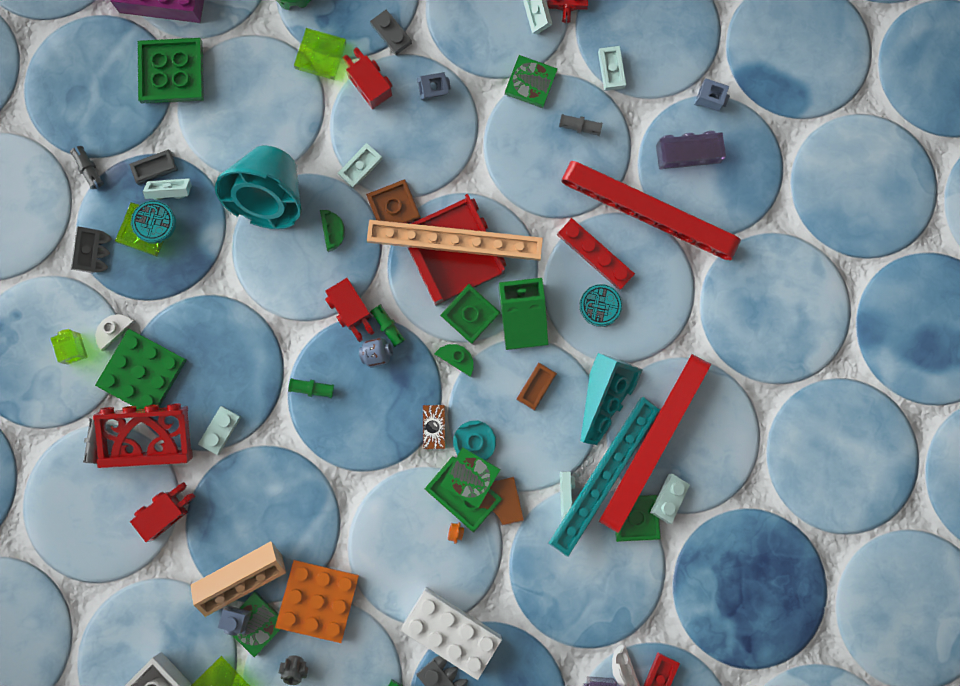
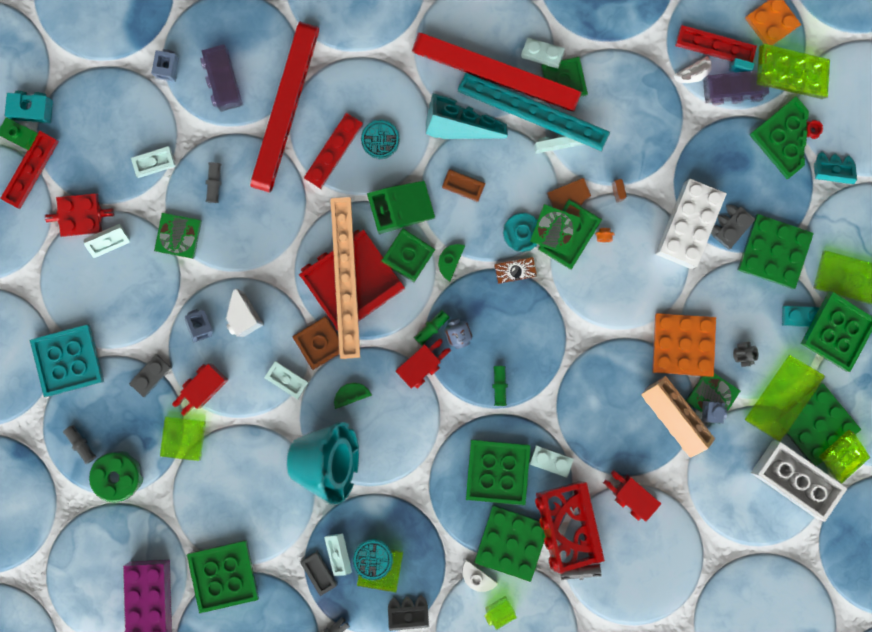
camera: 95 degrees left, 5 degrees up
none -> white slope [226,289,264,337]
none -> green plate [466,440,531,505]
none -> dark orange tile [612,179,627,203]

